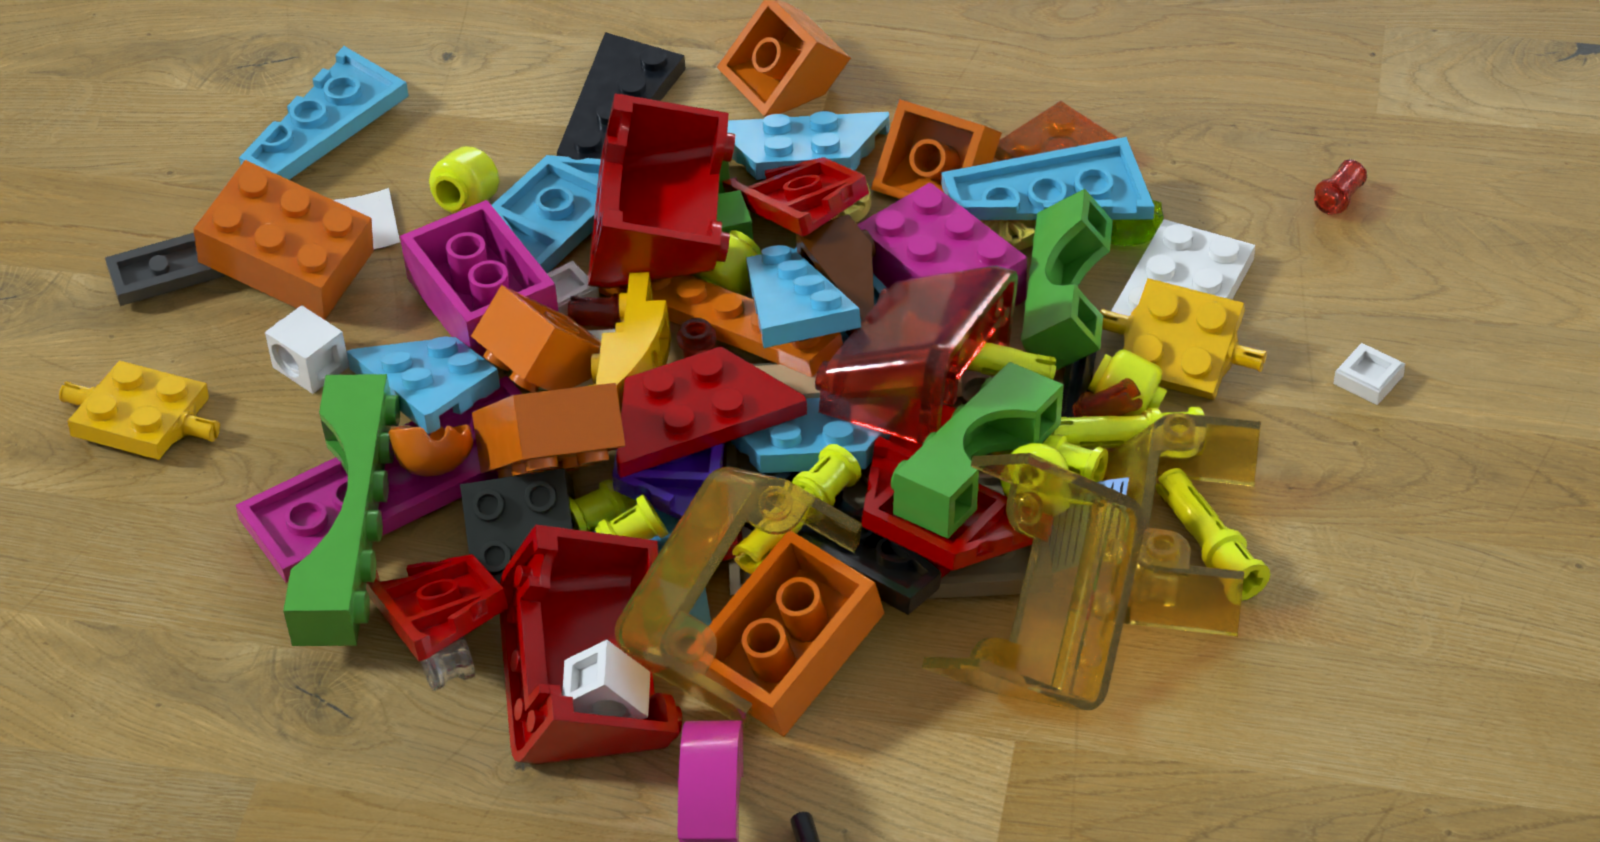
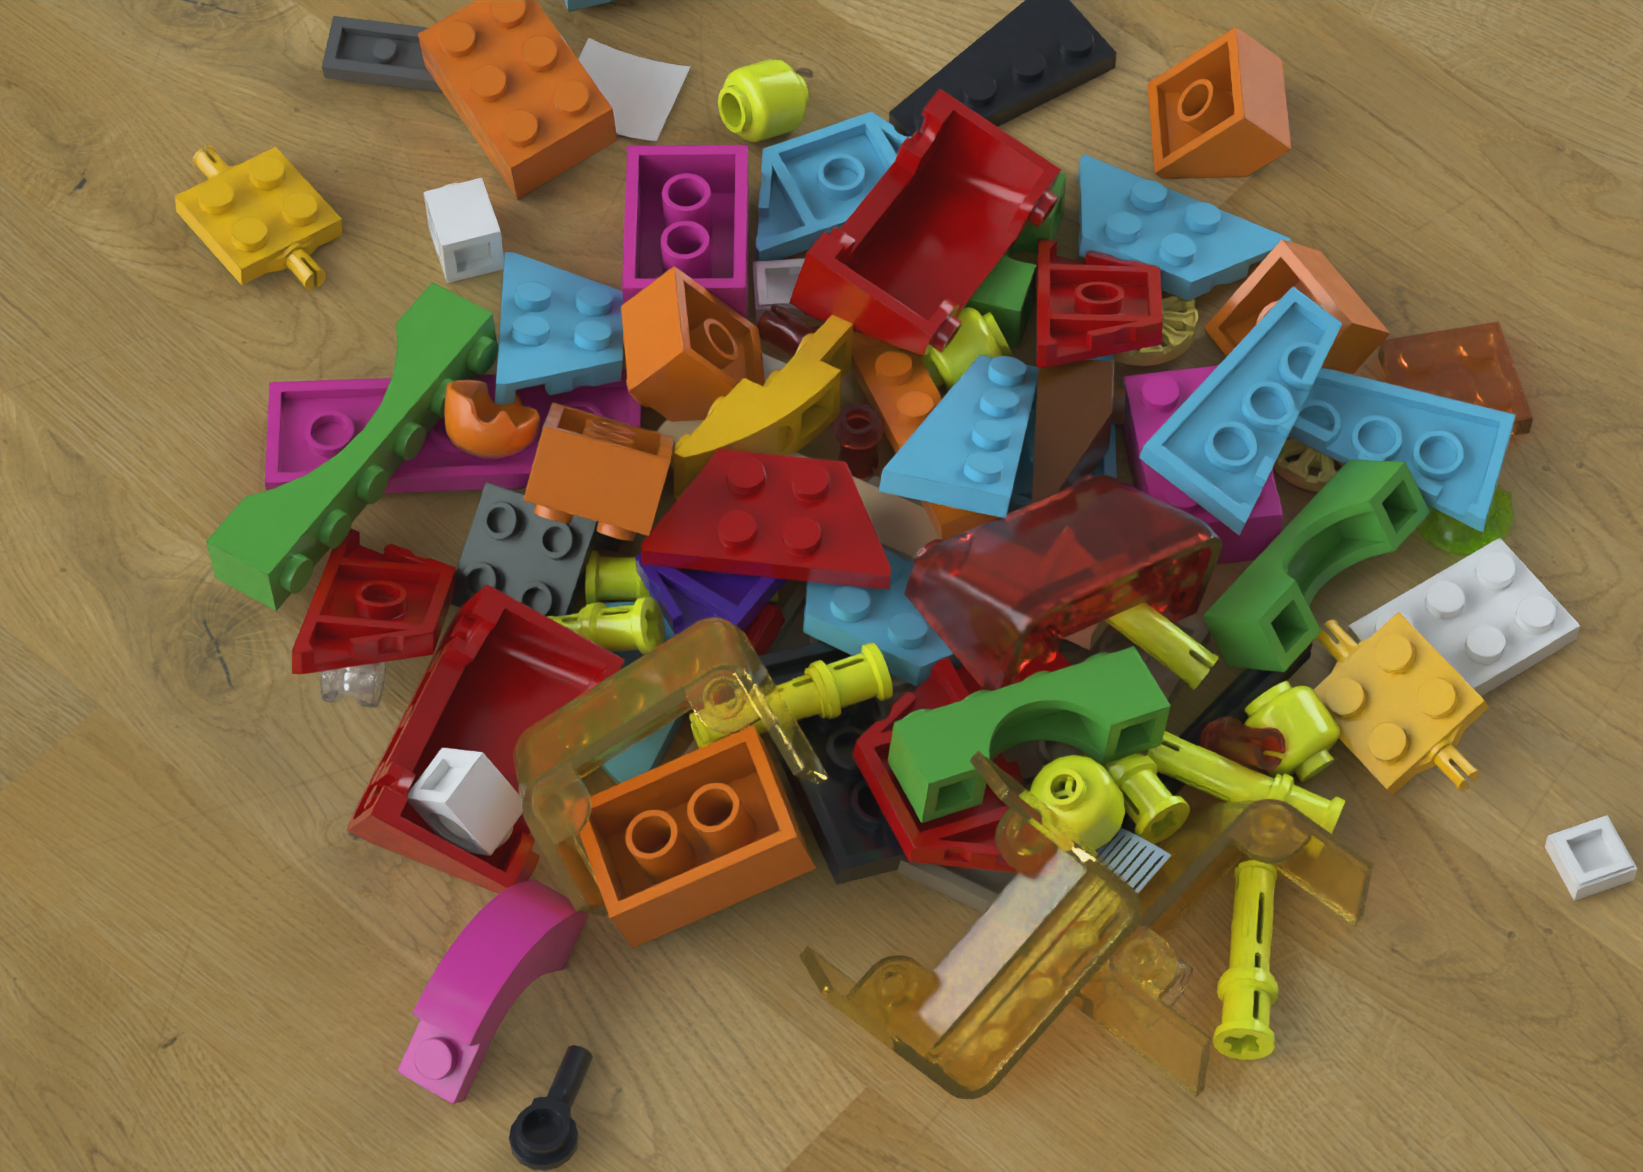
camera: 30 degrees right, 10 degrees up
none -> medium azure wing [1139,286,1342,536]

